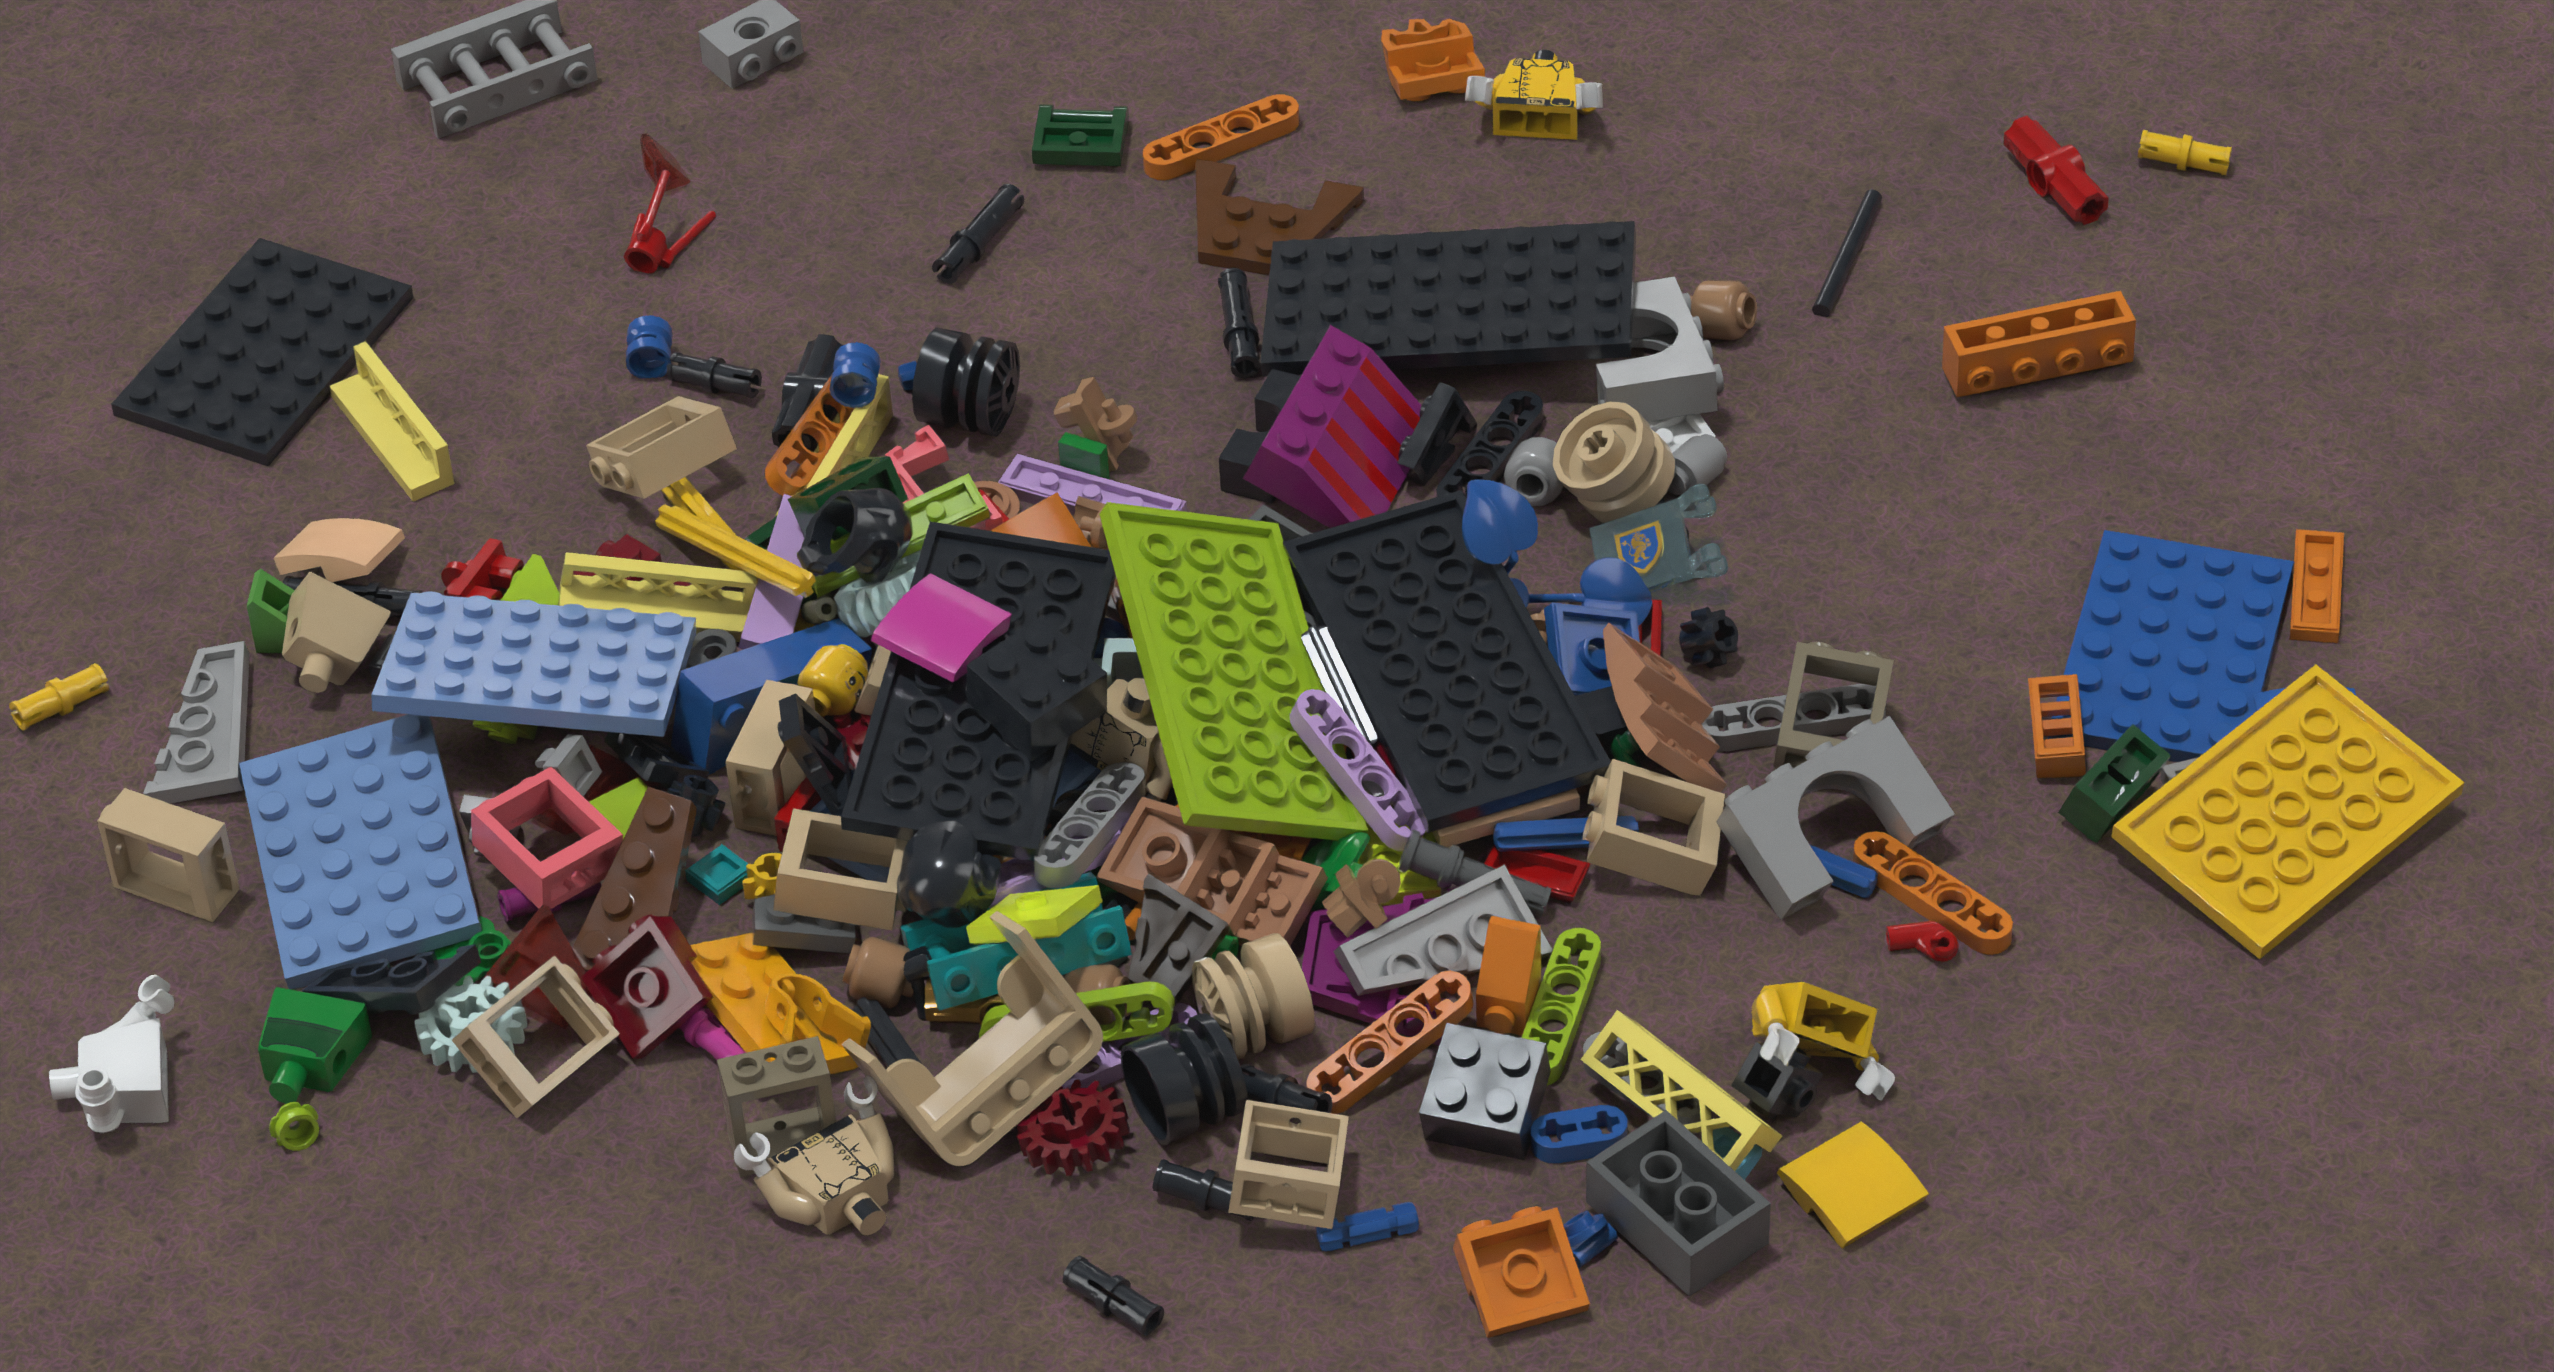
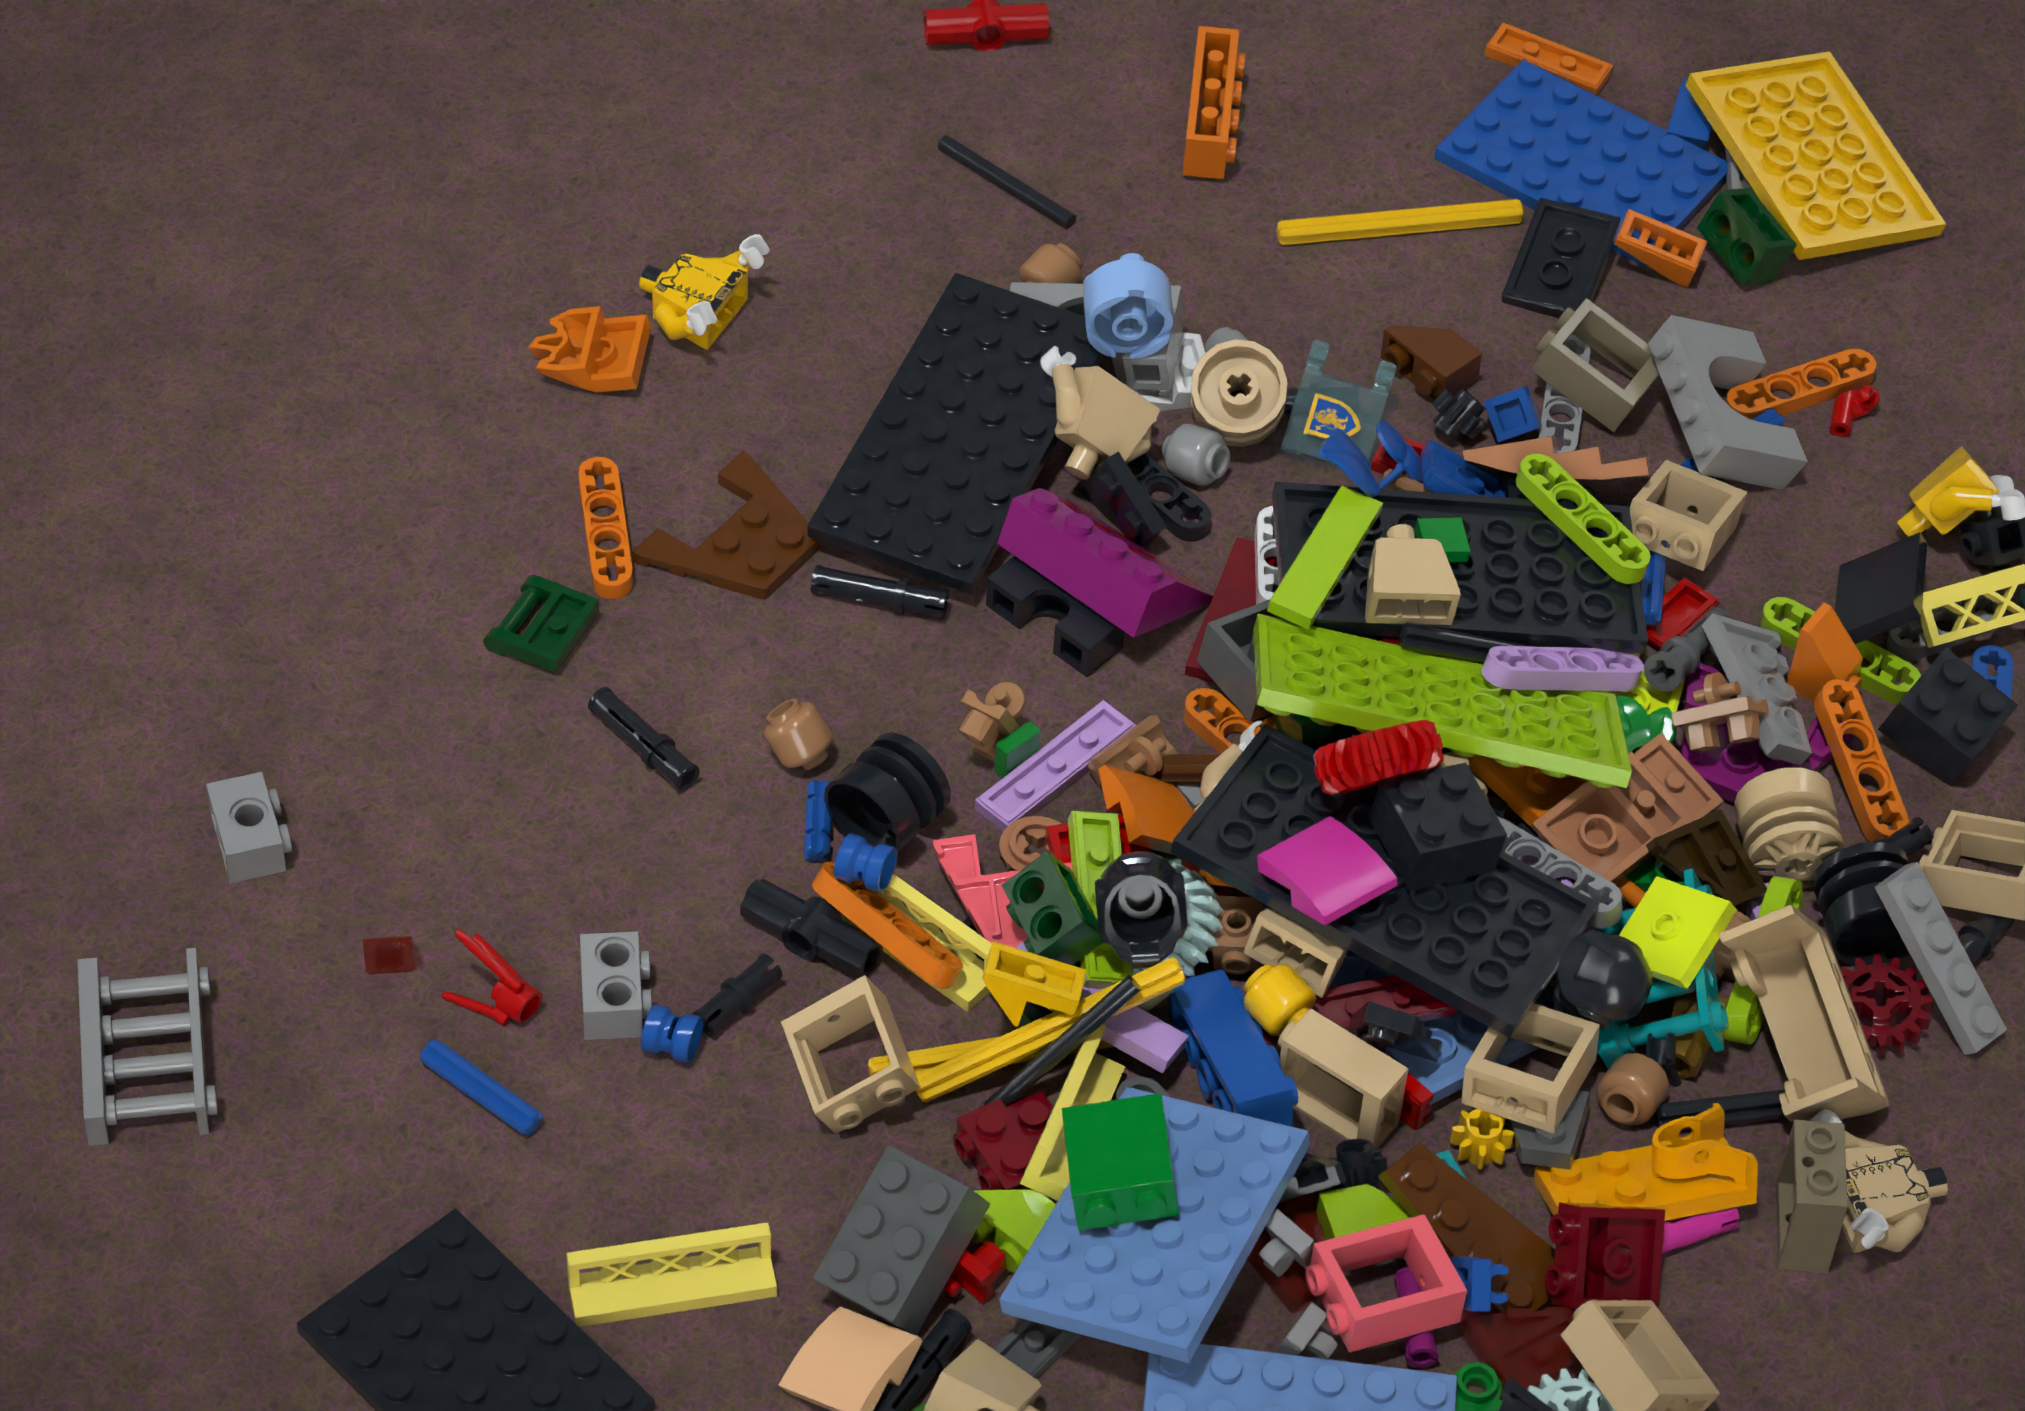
camera: 75 degrees left, 5 degrees up
none -> blue axle [420,1039,543,1136]
none -> light grey brick [580,931,652,1040]
none -> medium nougat head [764,698,833,770]
none -> dark grey brick [812,1145,990,1336]
none -> yellow slope [982,941,1086,1027]
none -> black bar [984,975,1142,1107]
none -> tan torso [1040,345,1161,480]
none -> green brick [1062,1093,1179,1231]
none -> light blue brick [1083,253,1173,359]
none -> lime tile [1267,485,1383,630]
none -> yellow axle [1276,199,1523,246]
none -> red gear [1313,720,1444,795]
none -> tan torso [1365,524,1461,625]
none -> reddish brown slope [1380,325,1482,401]
none -> green tile [1415,517,1471,562]
none -> blue tile [1452,1256,1508,1311]
none -> blue tile [1484,386,1542,442]
none -> black tile [1502,197,1621,318]
none -> lime beam [1516,454,1651,584]
none -> black tile [1835,532,1927,644]
none -> light grey plate [1875,862,2007,1055]

